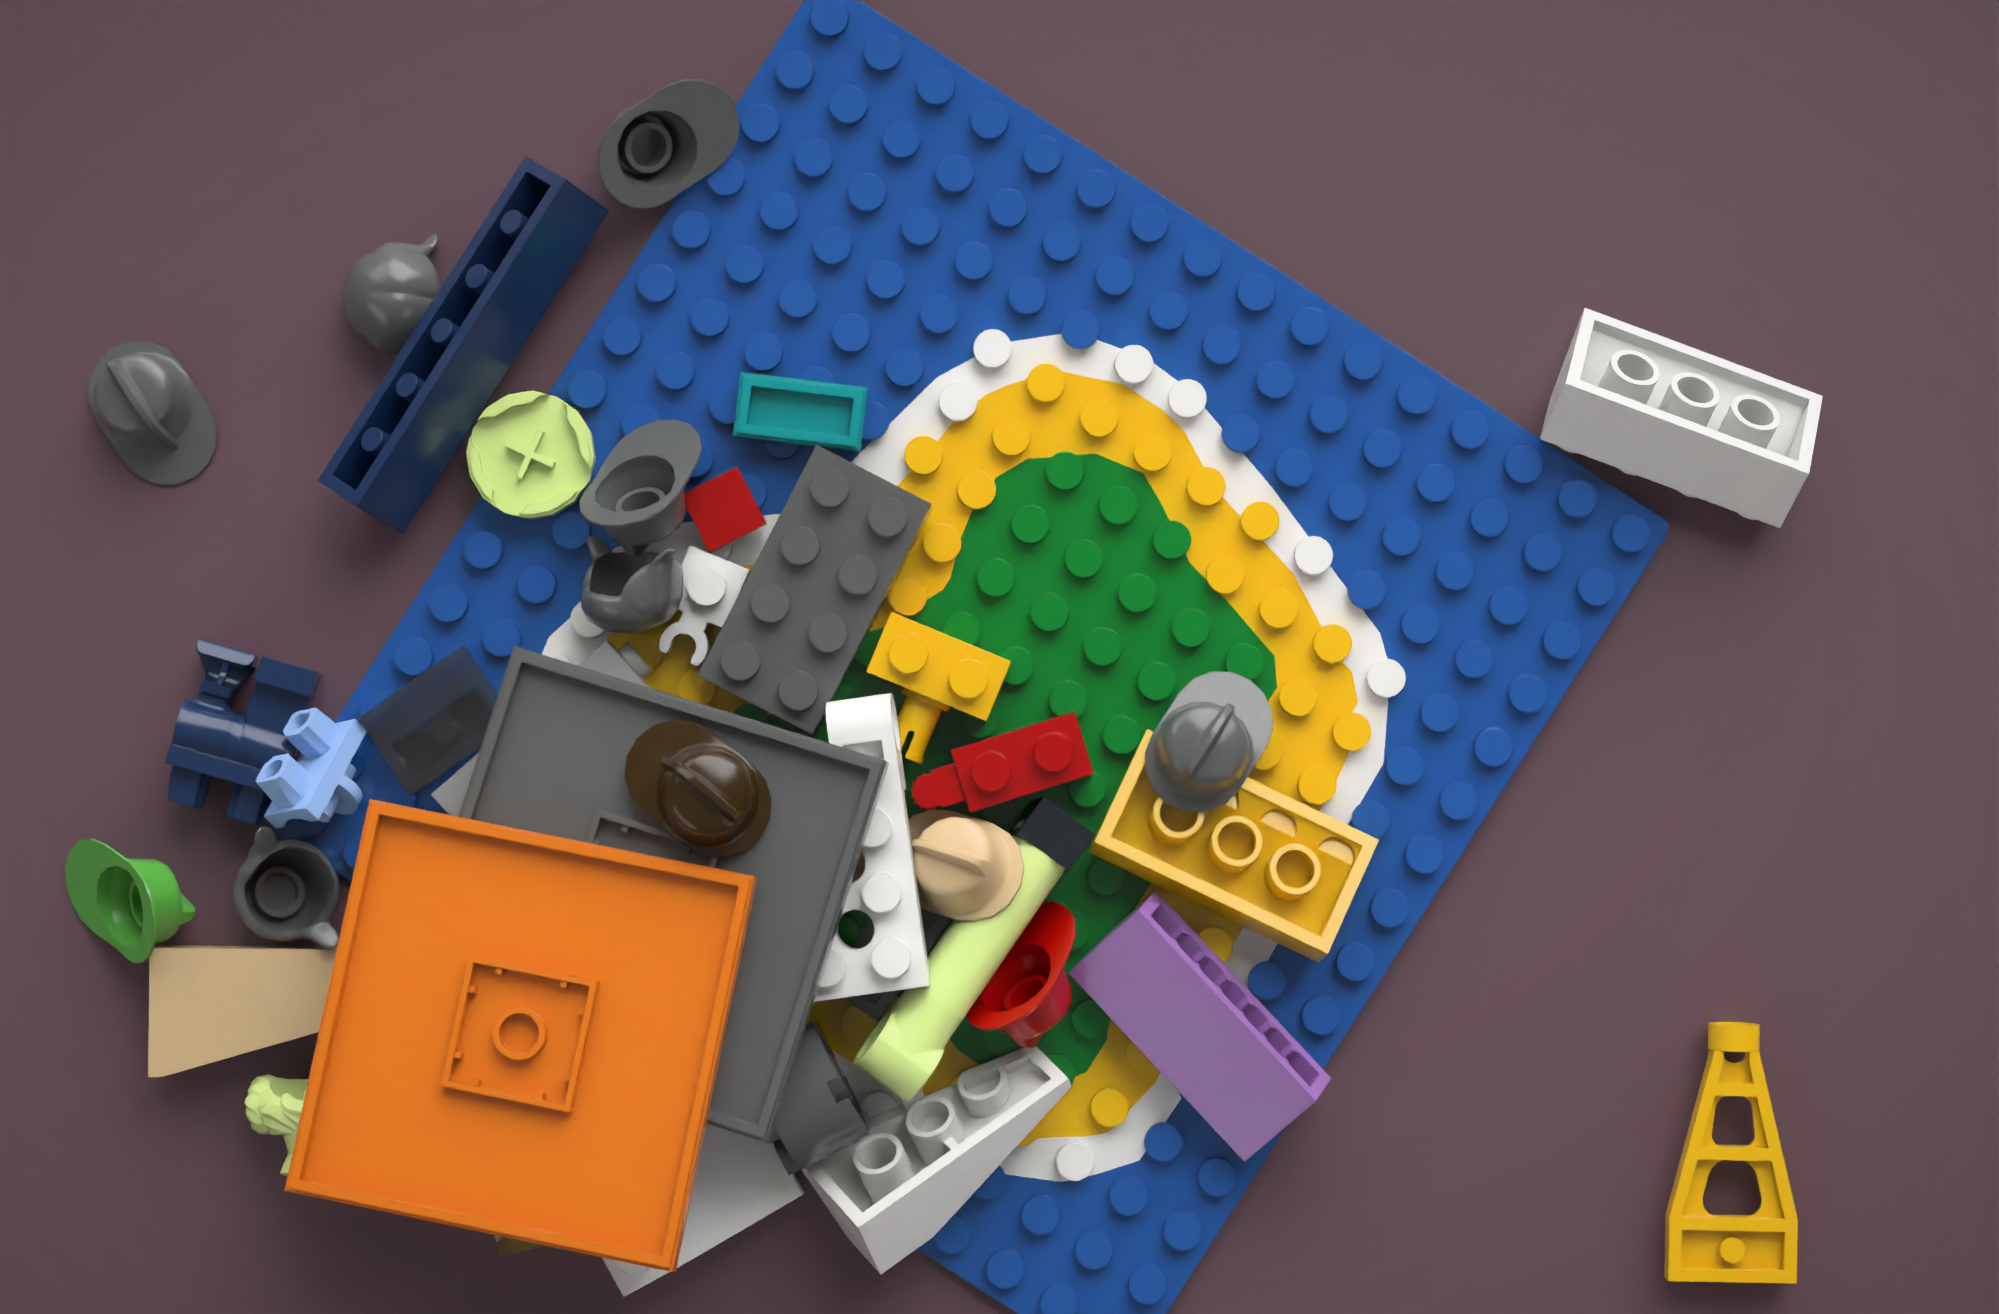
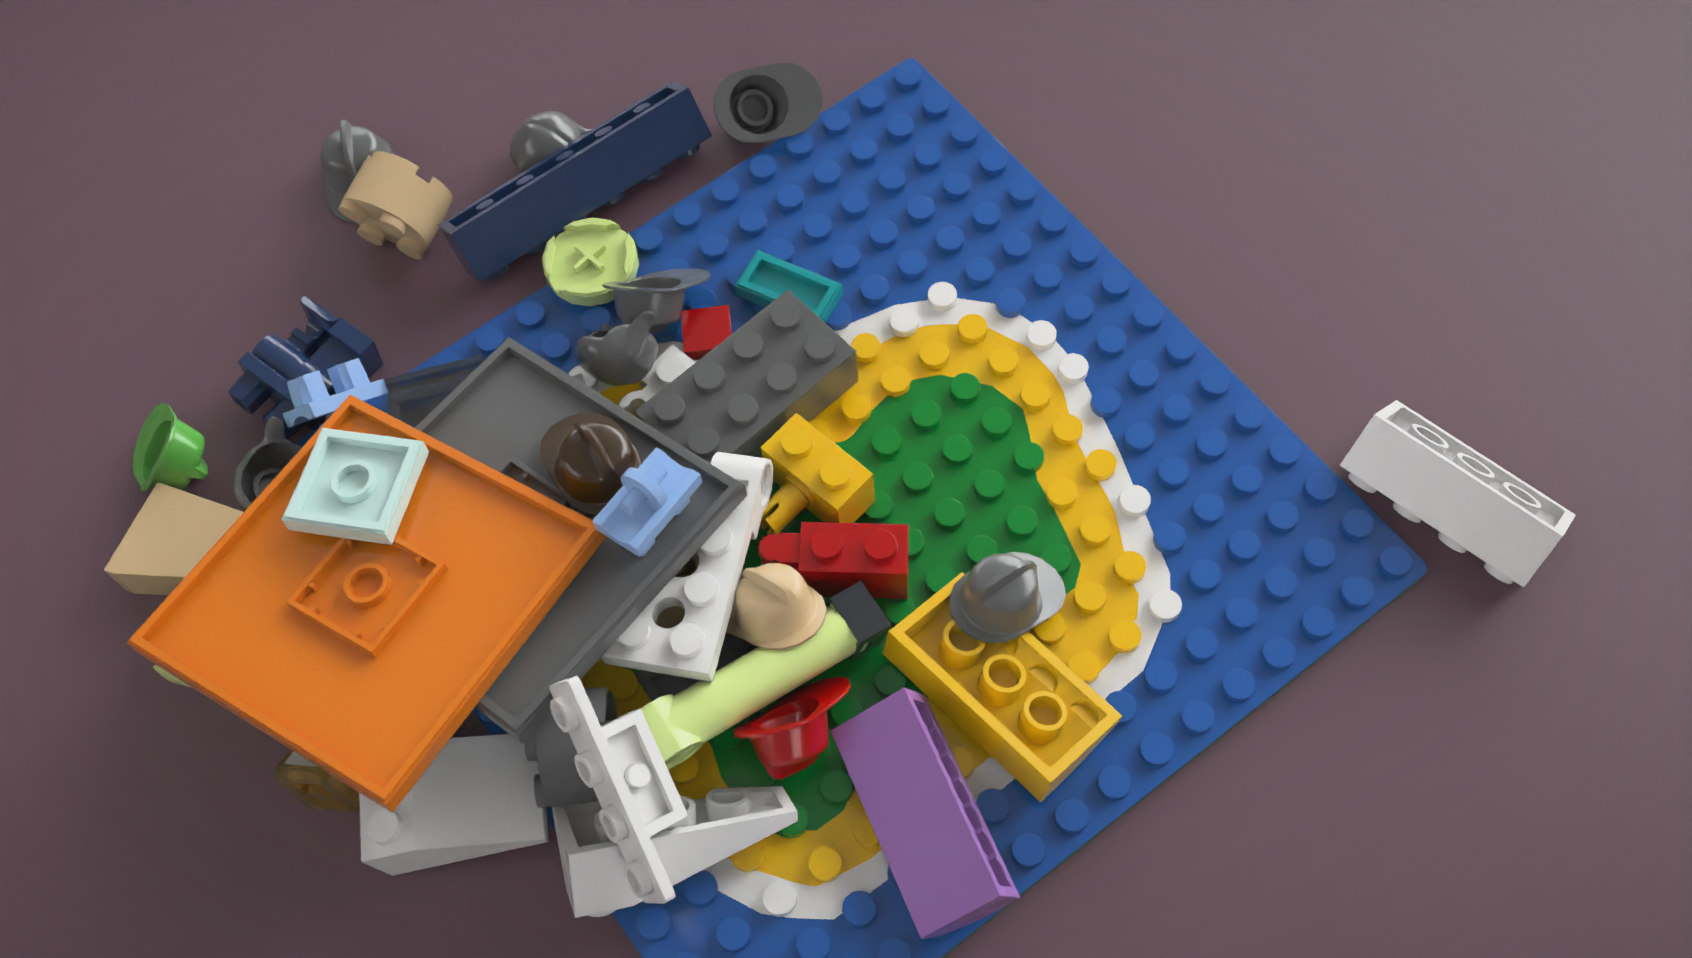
camera: 25 degrees right, 25 degrees down
none -> light aqua tile [282,428,429,545]
none -> tan brick [338,151,454,259]
none -> white bracket [549,676,688,904]
none -> light blue hips [592,447,702,557]

